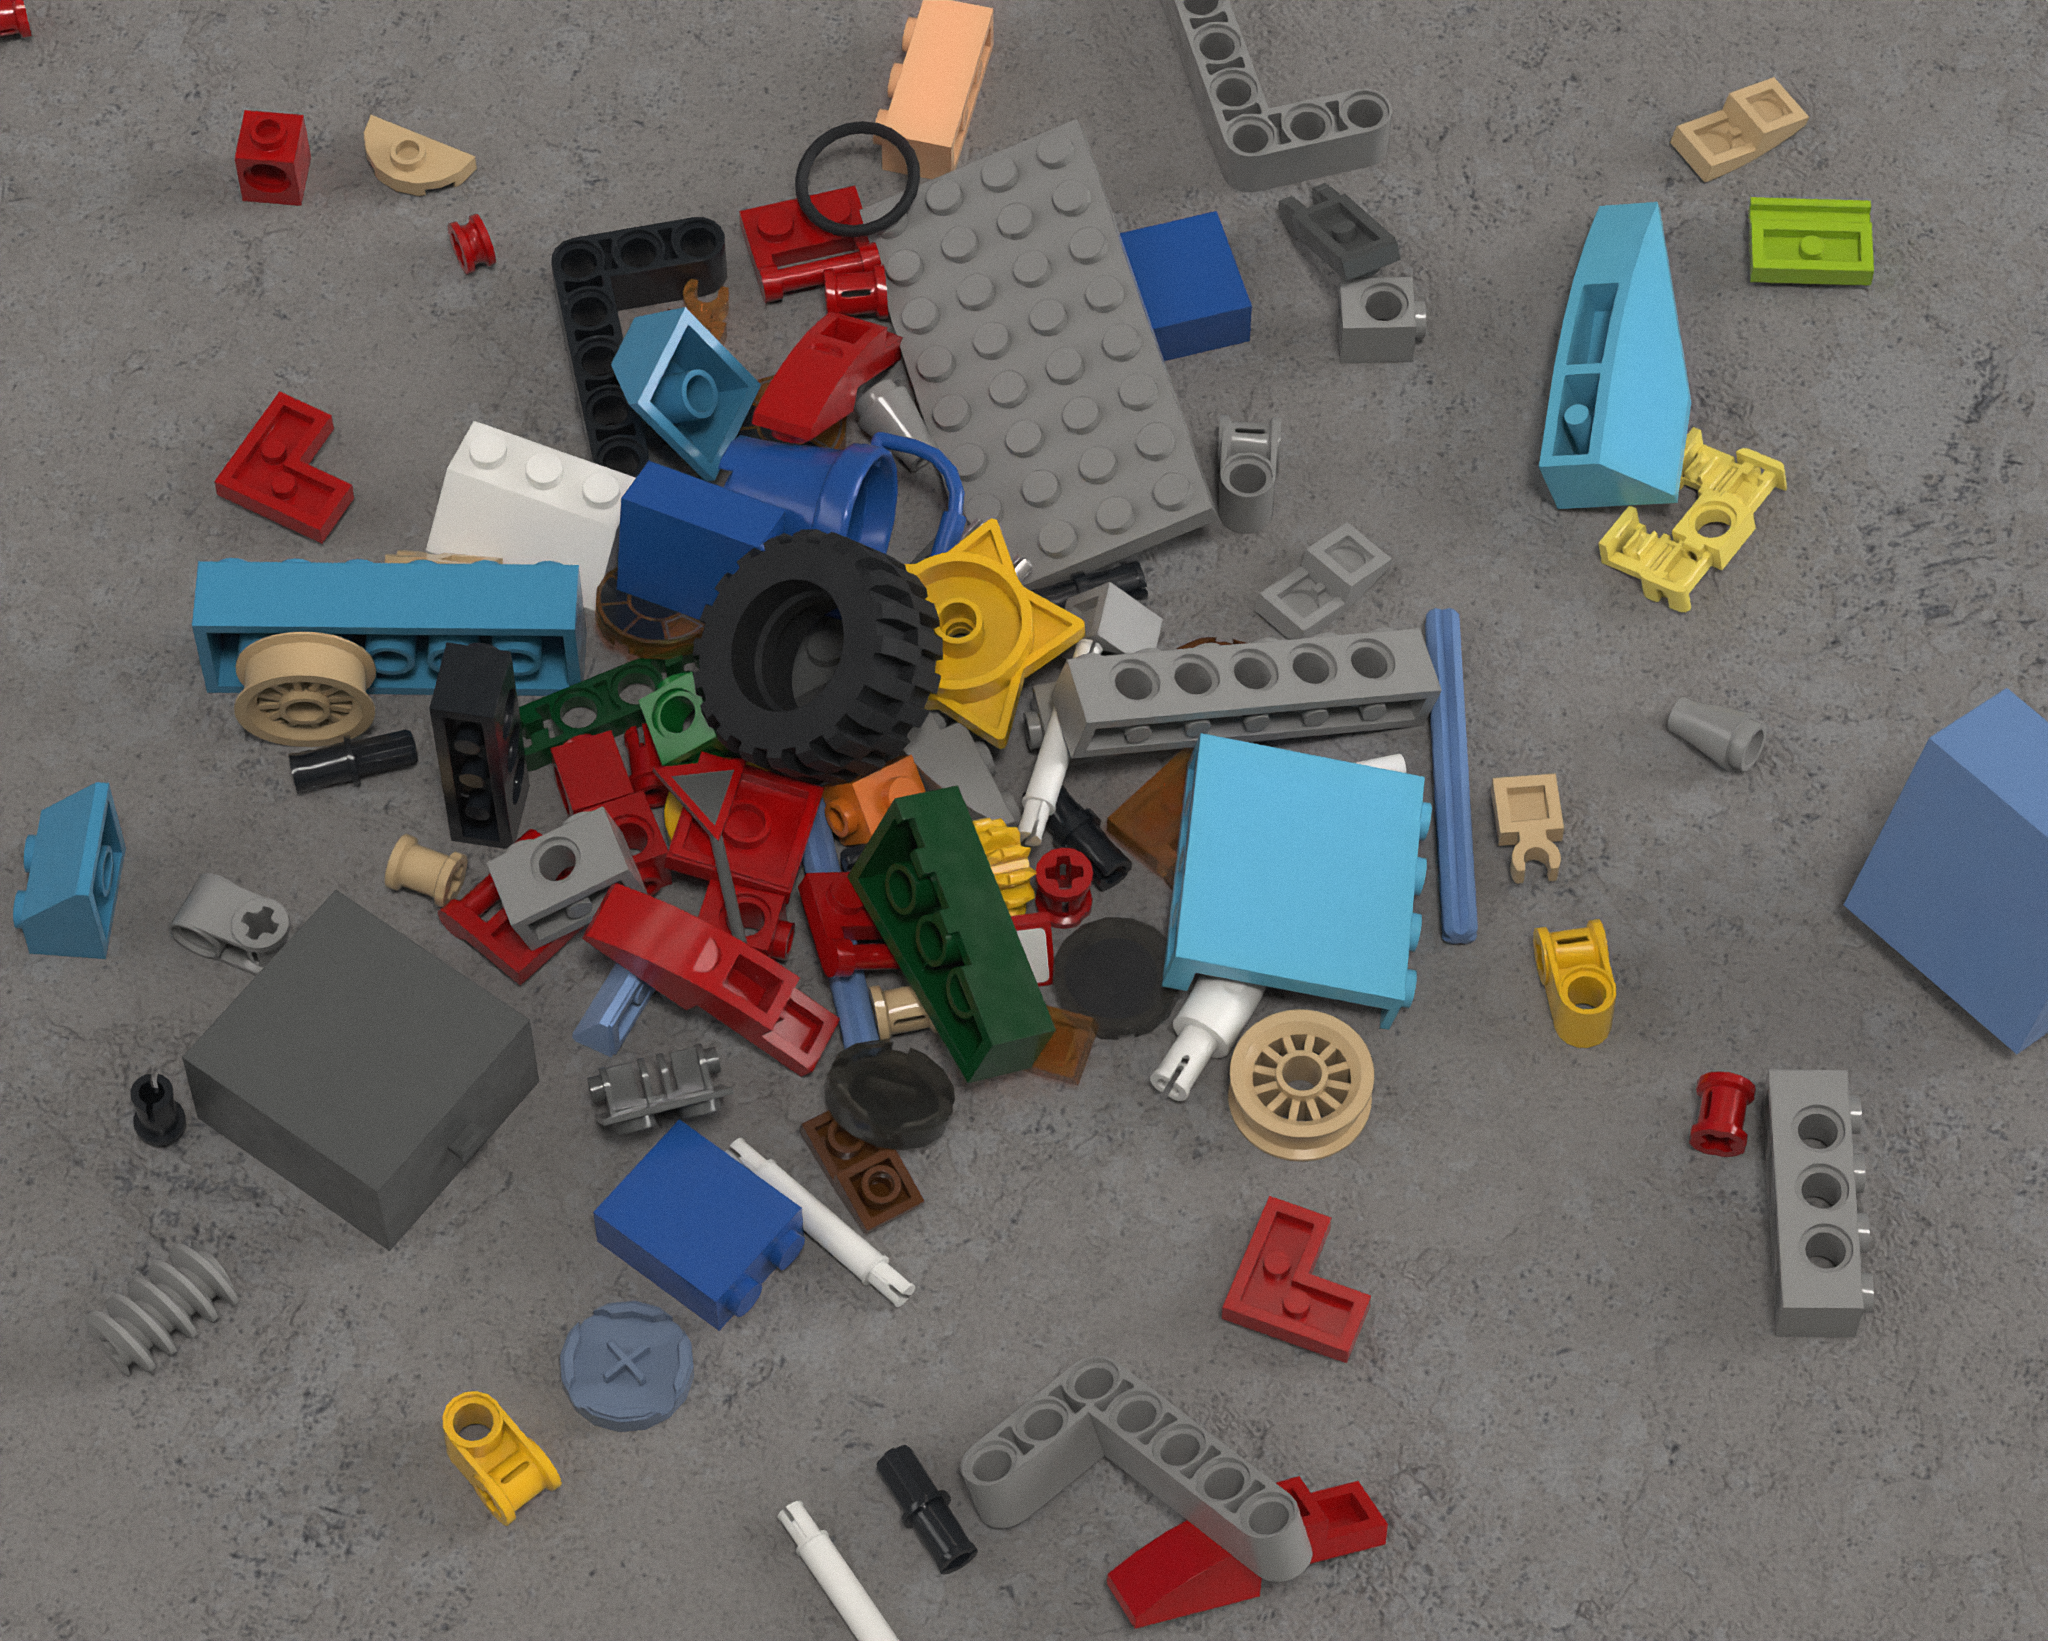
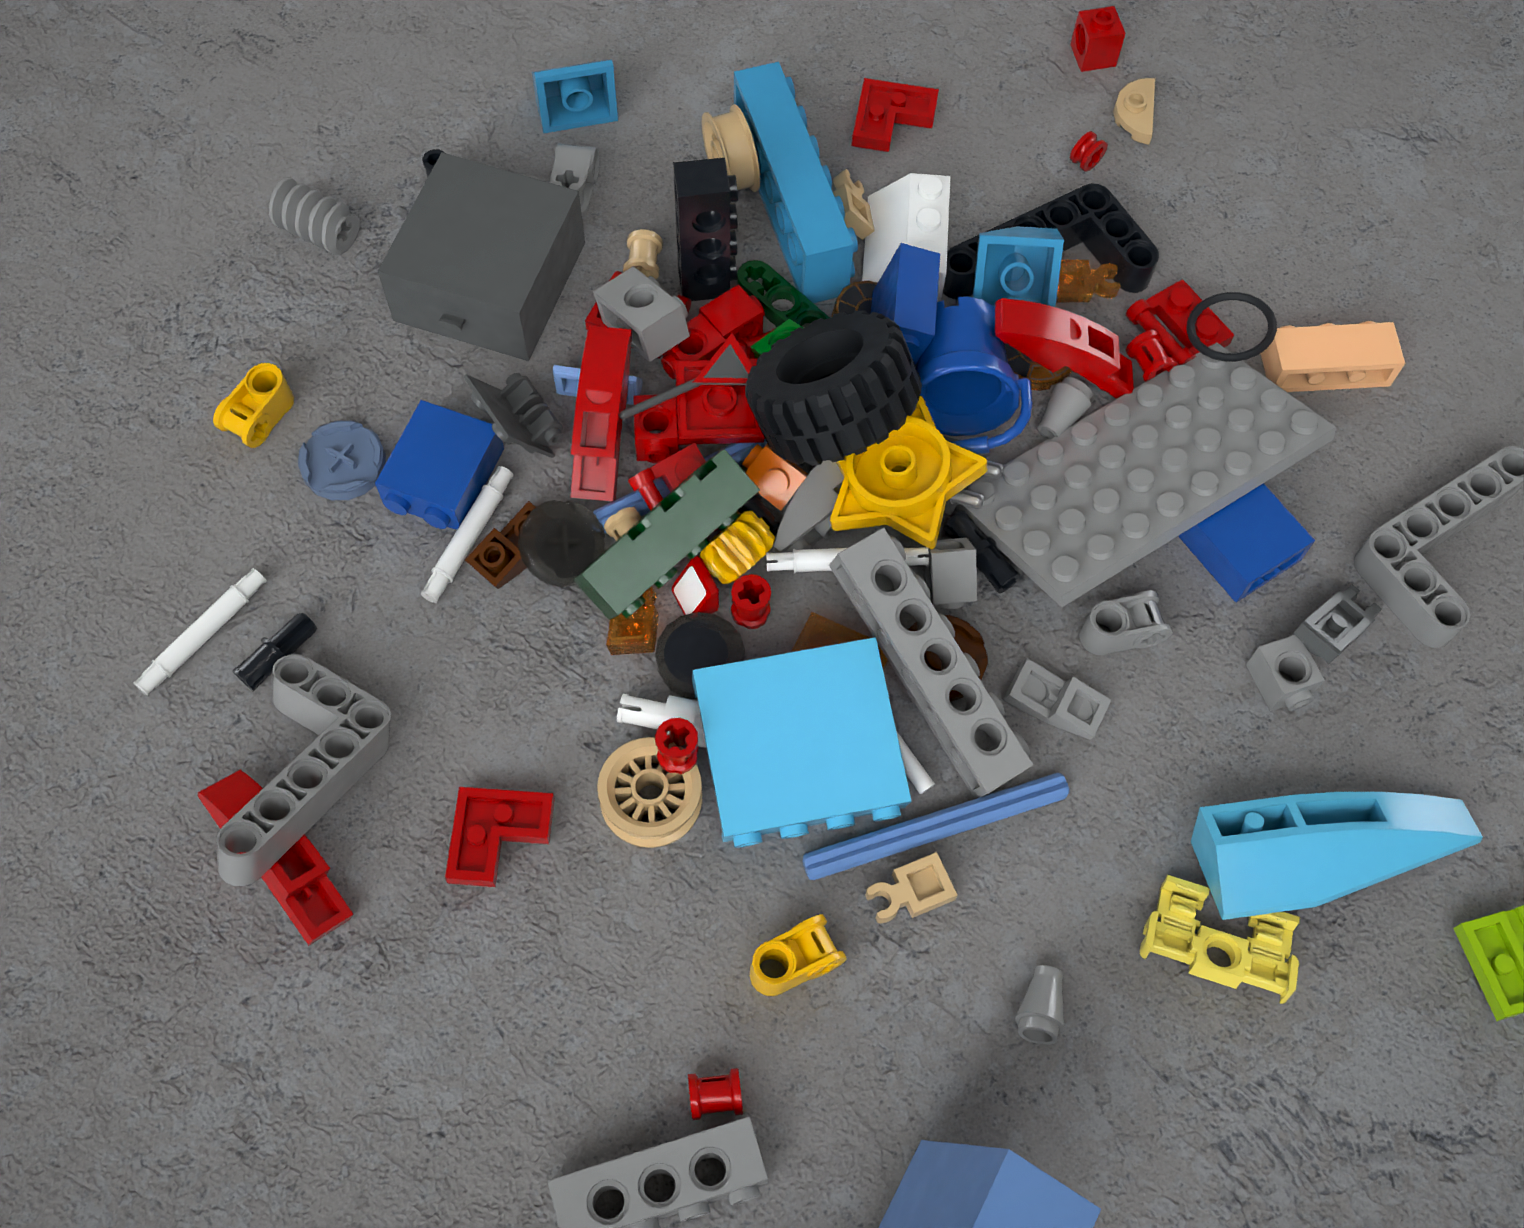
camera: 70 degrees right, 5 degrees up
black pin [1022,785,1132,890] -> none
none -> red bush [655,718,698,774]

